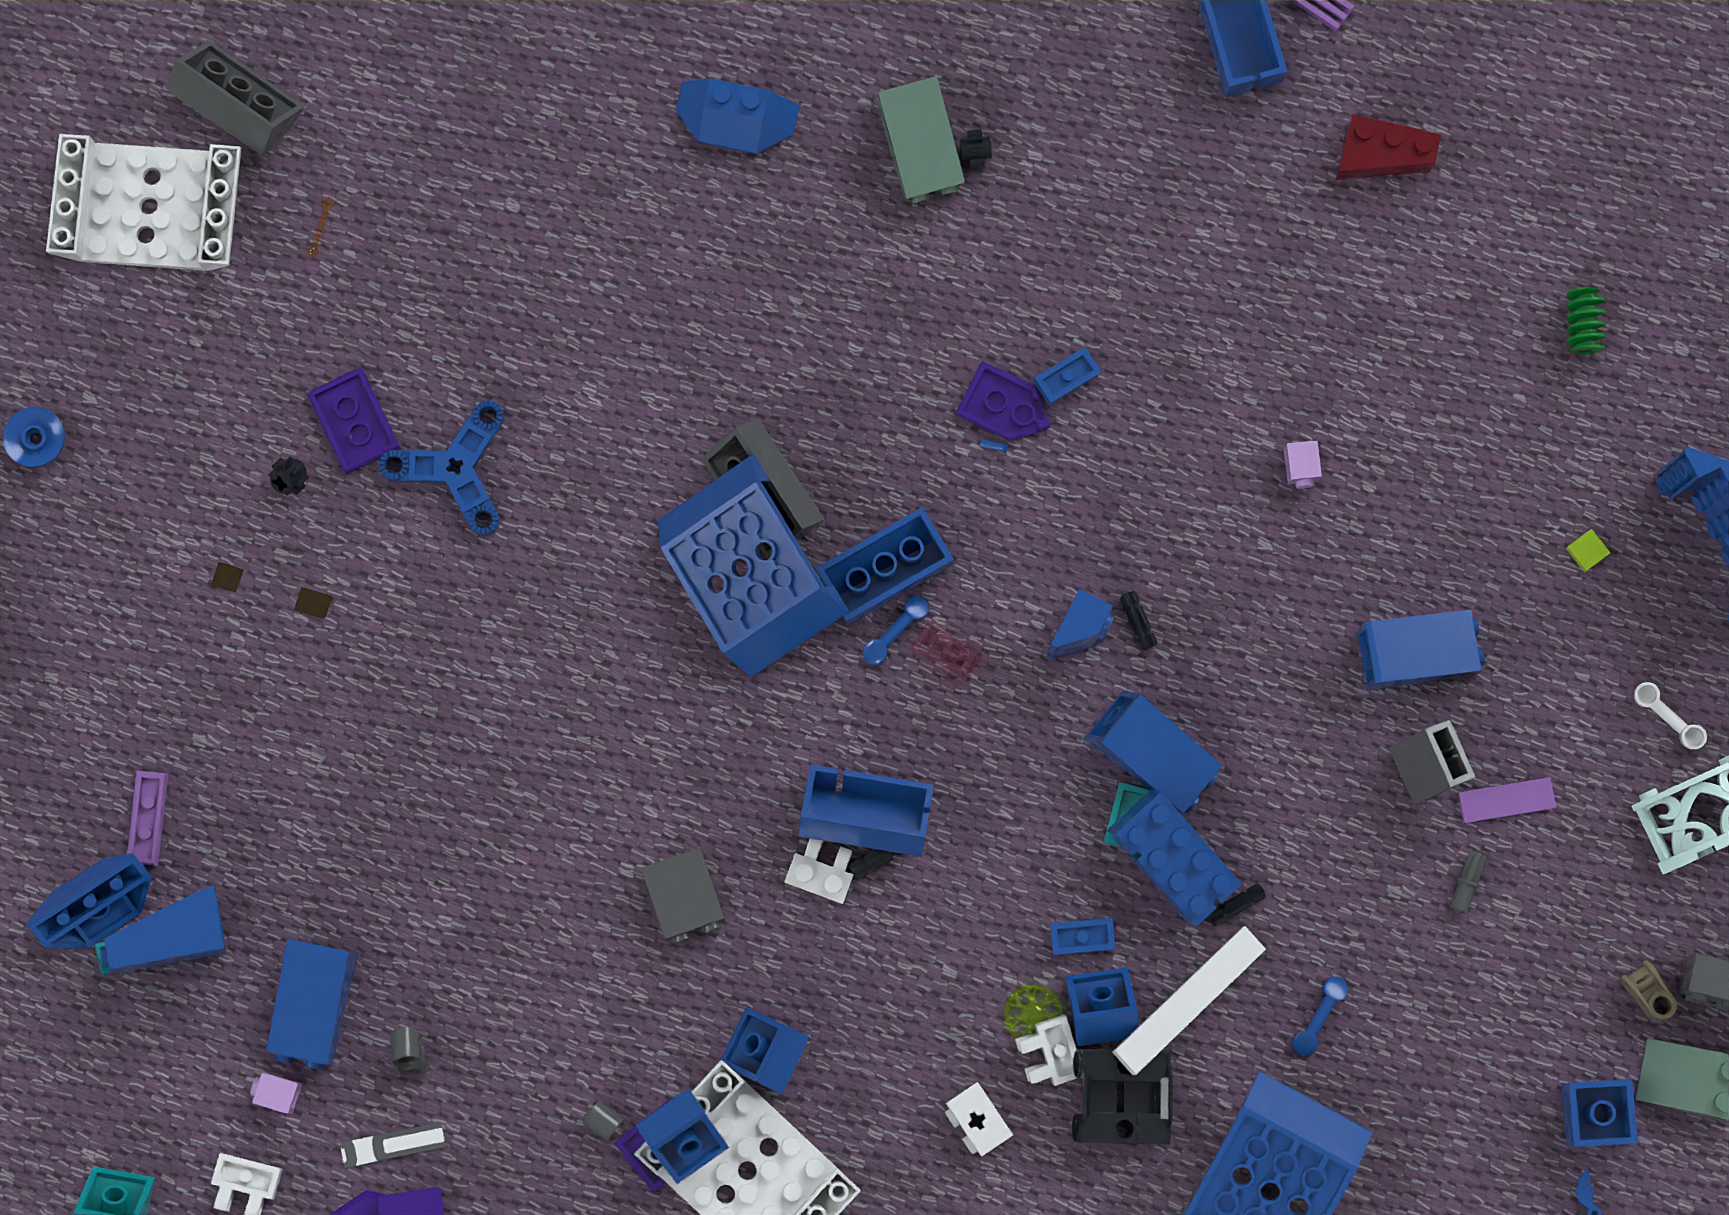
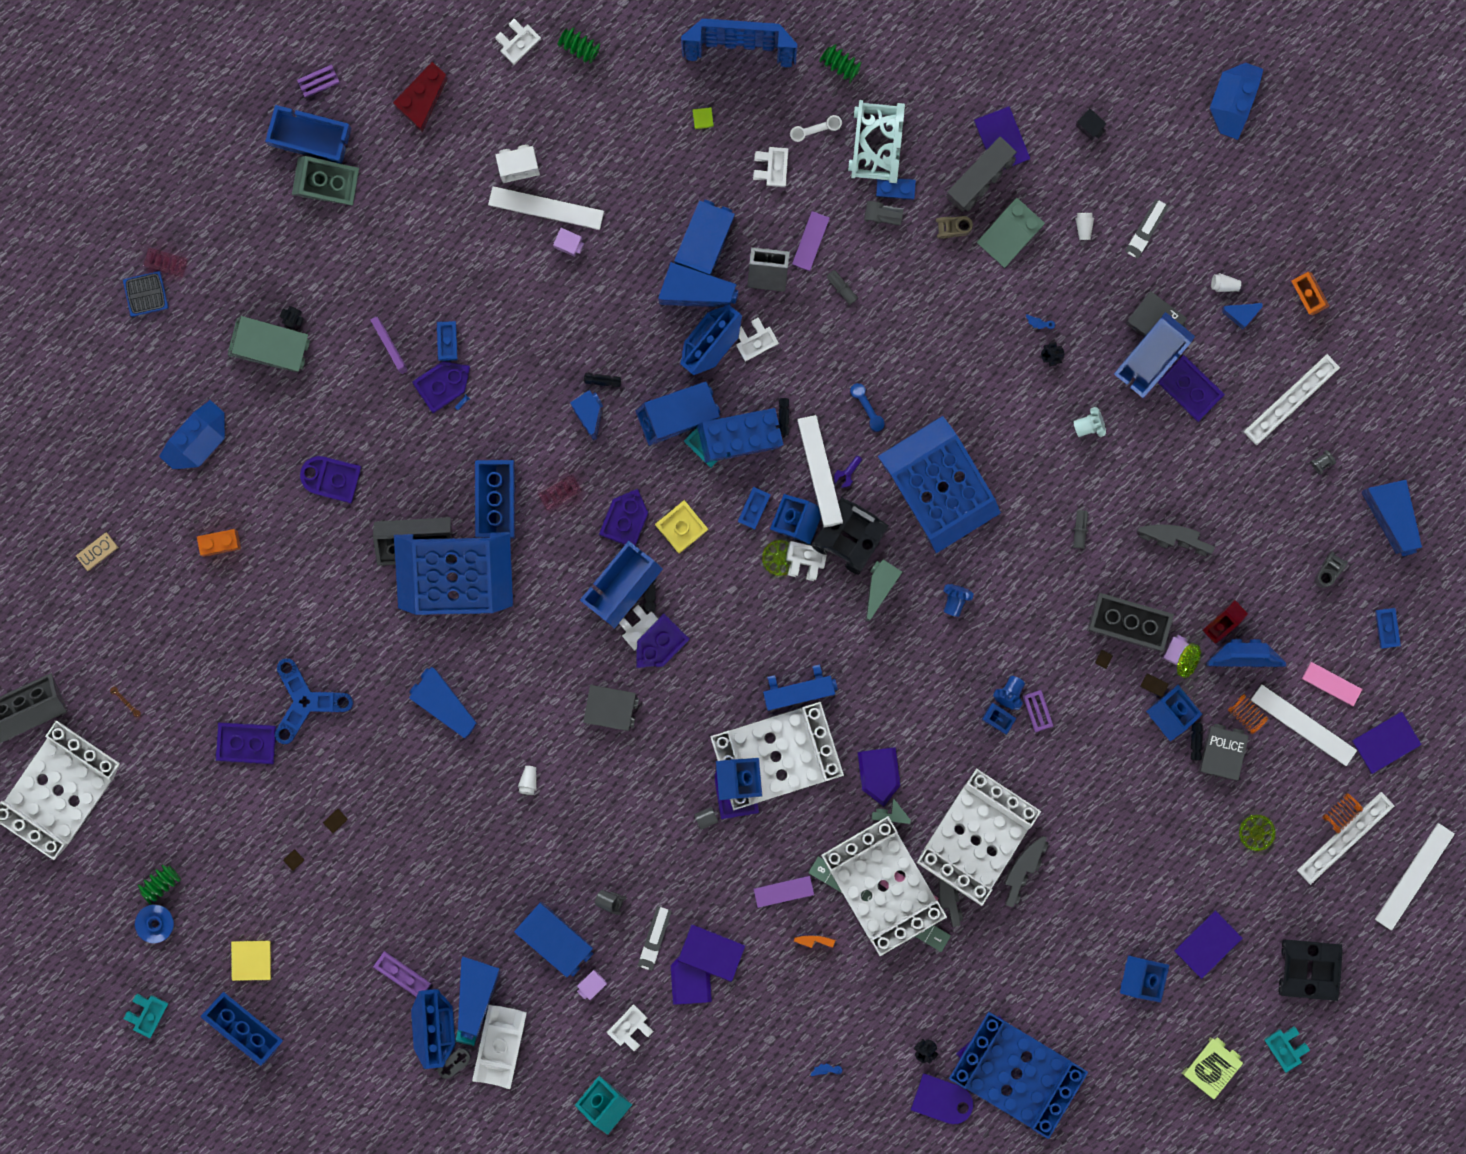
camera: 60 degrees left, 5 degrees up
black gear [268,457,309,496] -> none
blue slope [720,1007,809,1094] -> none
blue bar [863,596,929,666] -> none
white brick [944,1082,1013,1156] -> none
blue brick [1561,1079,1638,1147] -> none
none -> tan tile [76,532,119,571]
none -> green piece [137,864,181,905]
none -> orange brick [197,529,241,557]
none -> light yellow tile [231,941,271,981]
none -> sand green slope [292,156,359,205]
none -> dark purple tile [300,456,362,504]
none -> medium lavender tile [370,317,408,374]
none -> blue slope [409,667,478,739]
none -> dark grey beam [438,1048,471,1079]
none -> white piece [472,1005,527,1089]
none -> white tile [488,186,604,230]
none -> white plate [495,19,541,65]
none -> white brick [495,145,540,183]
none -> white cone [518,766,537,795]
none -> dark purple tile [599,488,648,546]
none -> dark purple tile [636,613,689,668]
none -> light yellow tile [655,500,709,554]
none -> blue slope [658,262,739,307]
none -> blue wedge [680,304,742,375]
none -> white plate [736,318,779,362]
none -> white plate [753,147,788,187]
none -> blue brick [763,664,838,711]
none -> dark purple bar [834,456,862,488]
none -> dark grey piece [864,201,903,226]
none -> sand green slope [866,559,902,622]
none -> blue plate [876,179,916,200]

